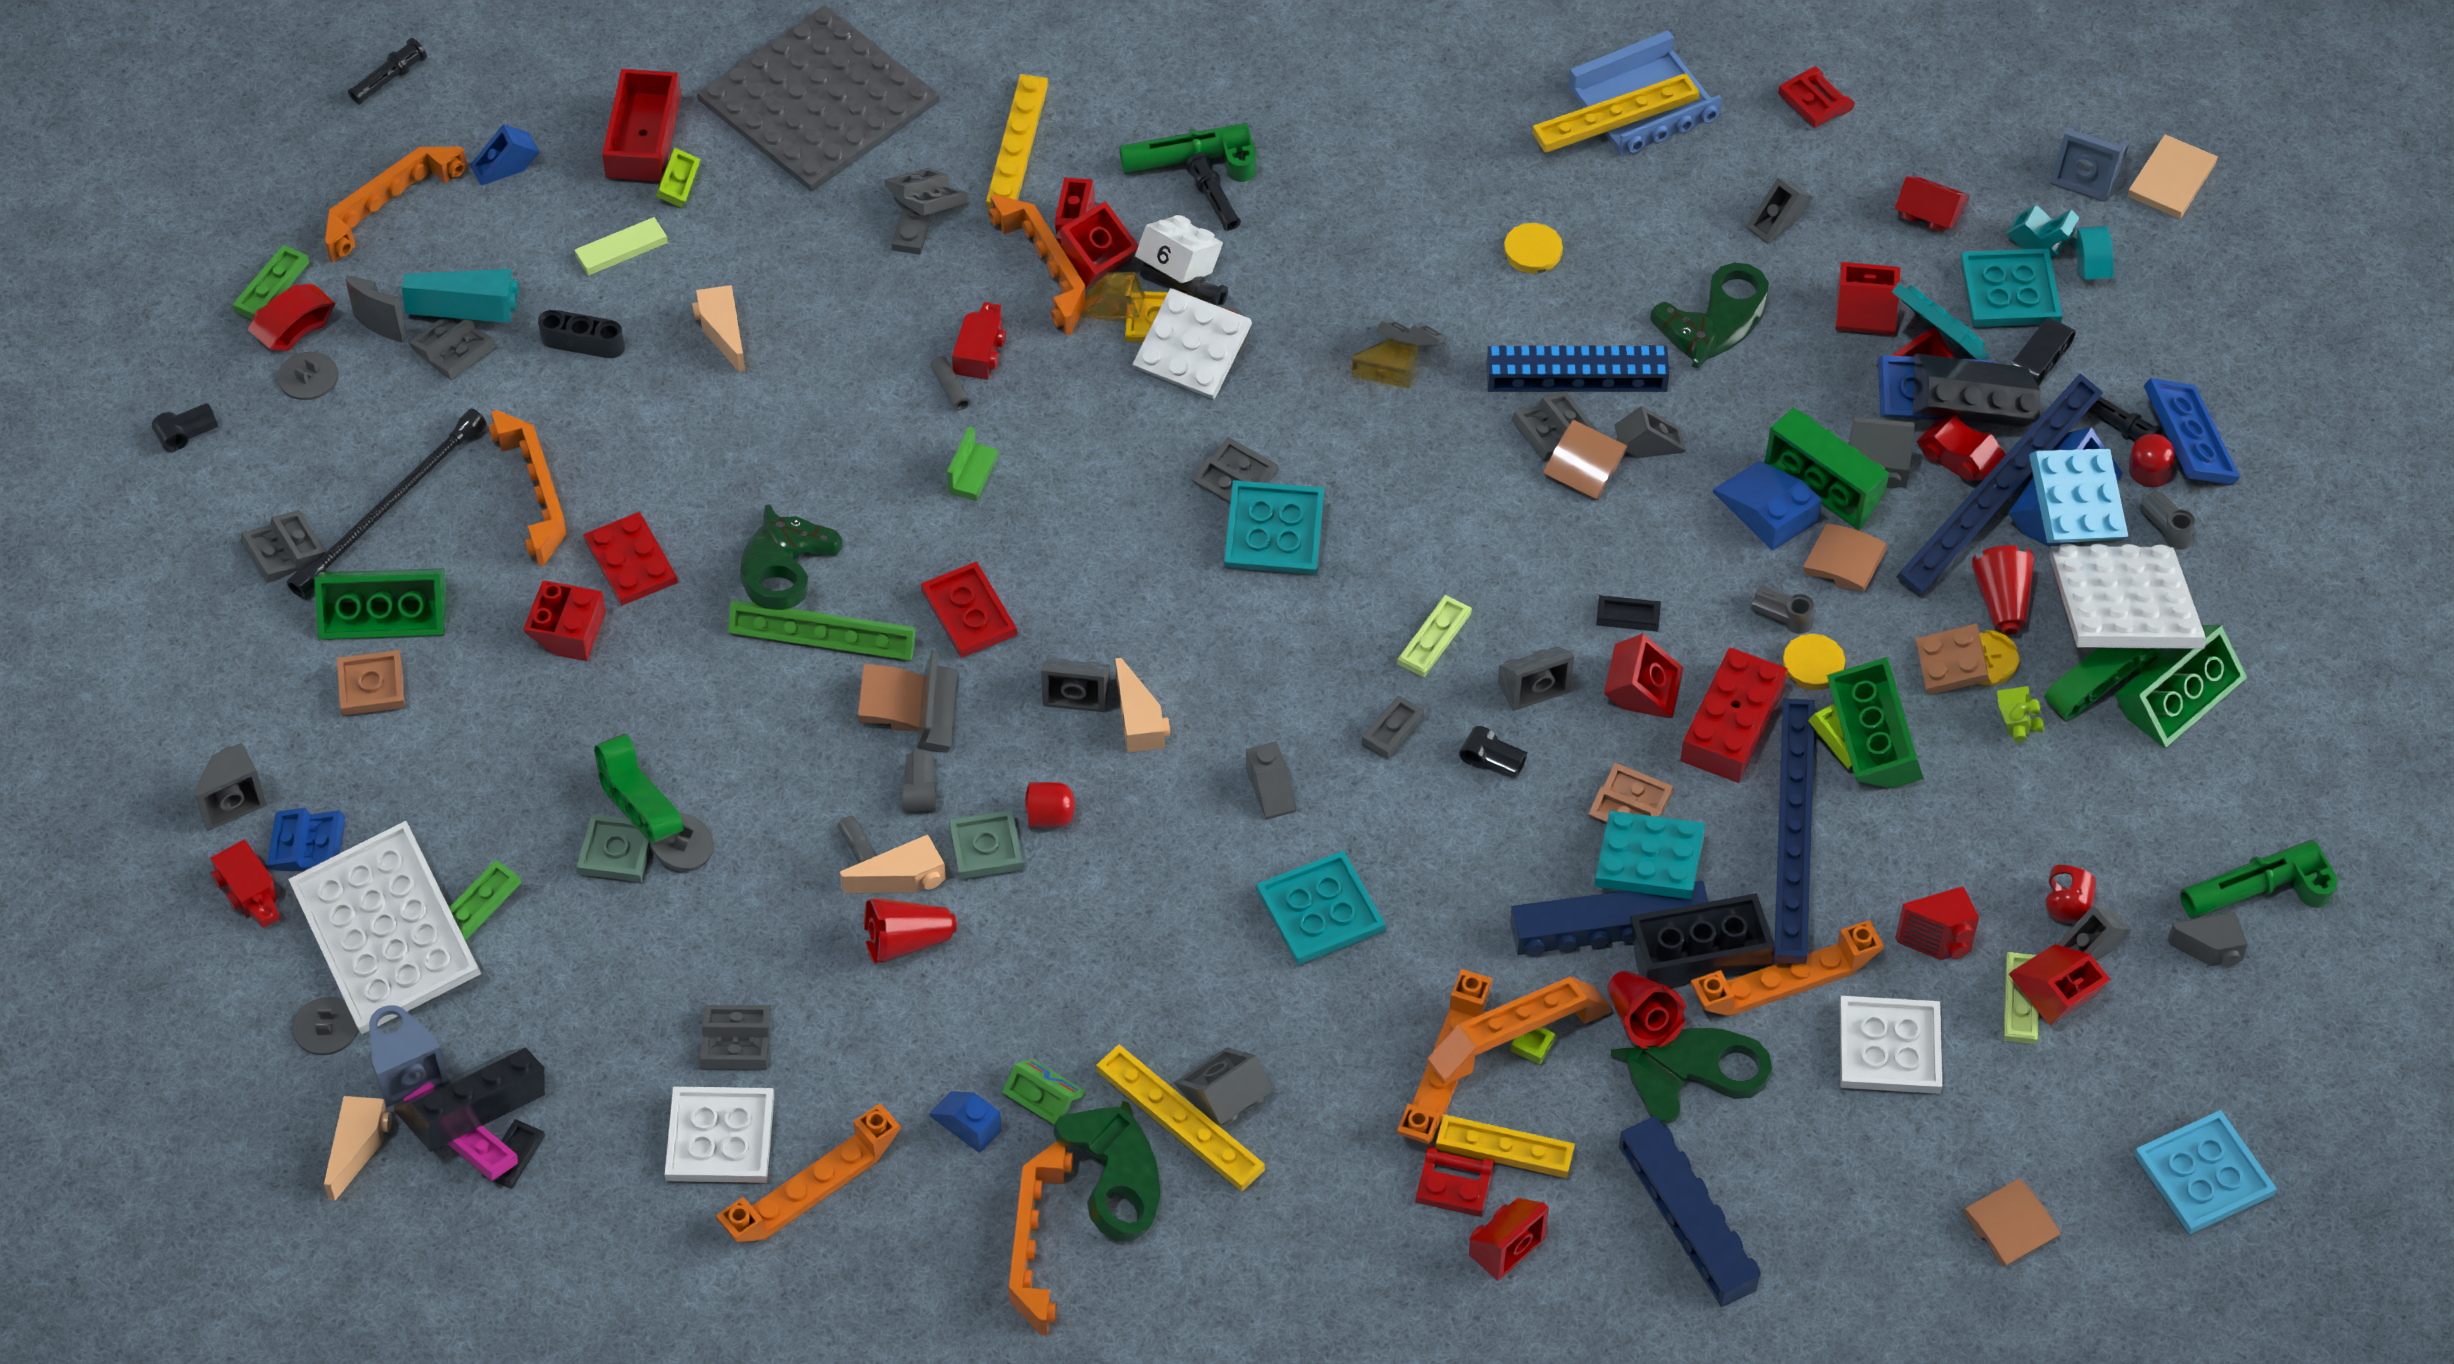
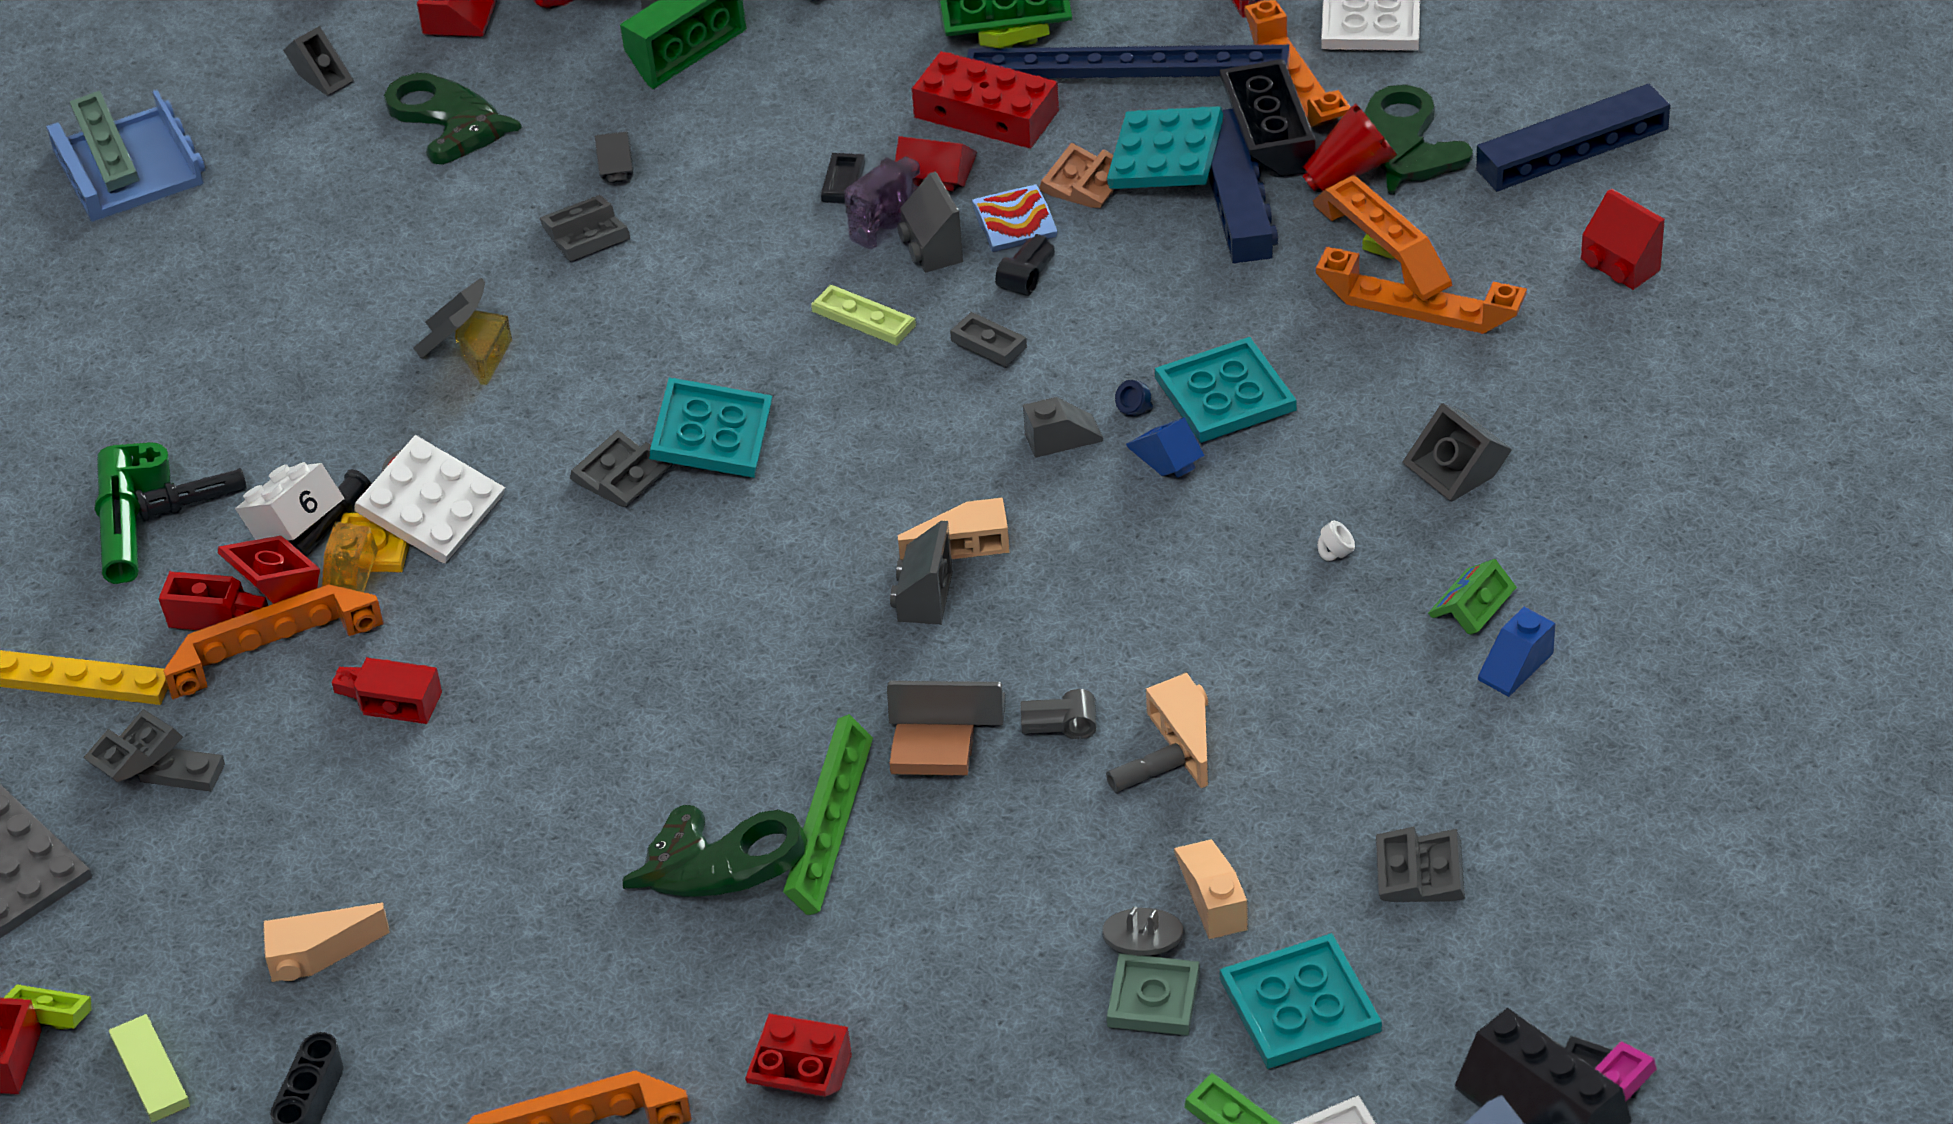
camera: 85 degrees left, 10 degrees down
red plate [583,511,678,606] -> none
green beam [594,734,683,843] -> none
white plate [665,1087,774,1183] -> none
orange slope [716,1103,901,1242] -> none
red cone [864,898,957,963] -> none
red plate [921,561,1017,658] -> none
dark grey piece [930,356,971,411] -> none
bright green panel [947,427,998,501] -> none
sand green plate [949,810,1023,880] -> none
orange slope [1009,1141,1073,1335] -> none
red helmet [1025,782,1075,828] -> none
dark green animal [1053,1101,1160,1242] -> none
yellow plate [1096,1044,1265,1192] -> none
red plate [1415,1146,1494,1217] -> none
yellow plate [1436,1114,1575,1179] -> none
dark blue brick [1486,345,1669,392] -> none
yellow tile [1504,223,1563,274] -> none
yellow plate [1532,73,1700,153] -> none
nougat slope [1543,420,1628,499] -> none
blue slope [1713,461,1822,550] -> none
dark grey piece [1751,585,1814,634] -> none
red plate [1778,66,1855,128] -> none
yellow tile [1782,634,1846,691] -> none
nougat slope [1803,523,1887,591] -> none
none -> sand green plate [69,90,139,192]
none -> clear purple hips [844,156,920,249]
none -> slope [972,184,1057,252]
none -> dark blue tile [1115,380,1153,416]
none -> blue slope [1126,417,1204,477]
none -> light nougat slope [1174,839,1247,939]
none -> teal plate [1219,933,1382,1069]
none -> white tile [1317,520,1355,561]

